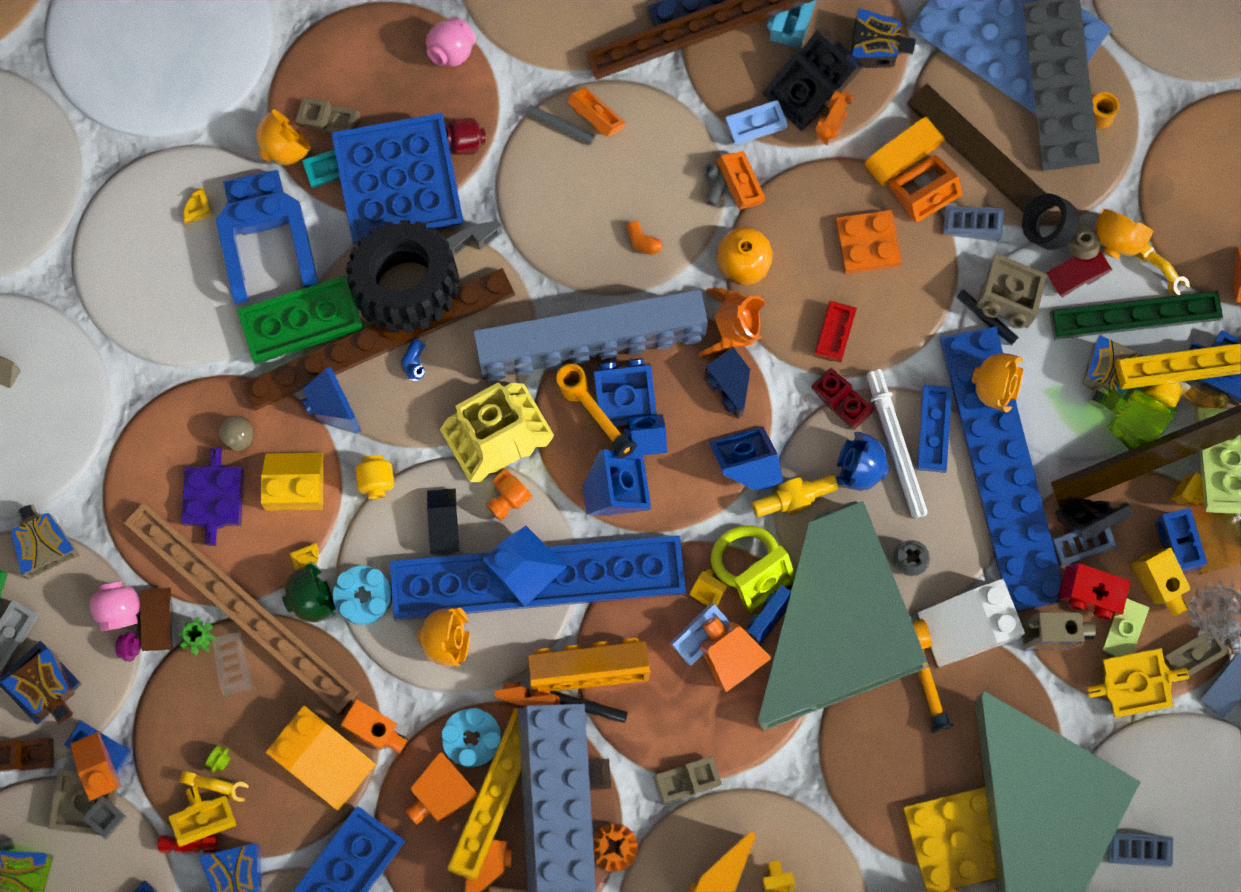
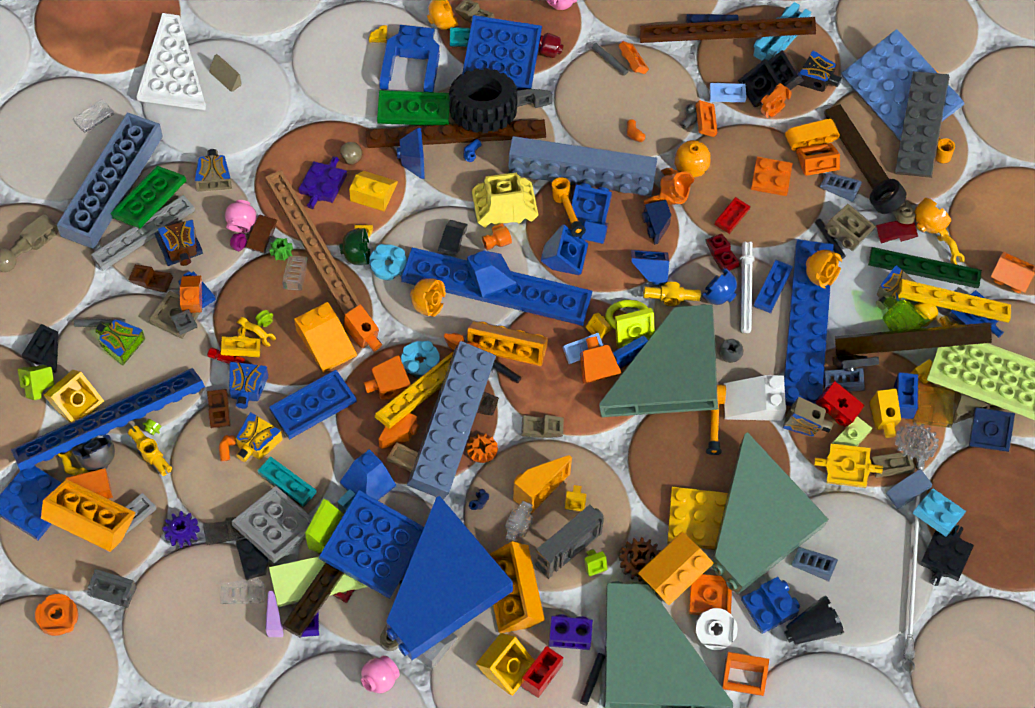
camera: 20 degrees right, 15 degrees down
yellow head [355,455,394,499] -> none

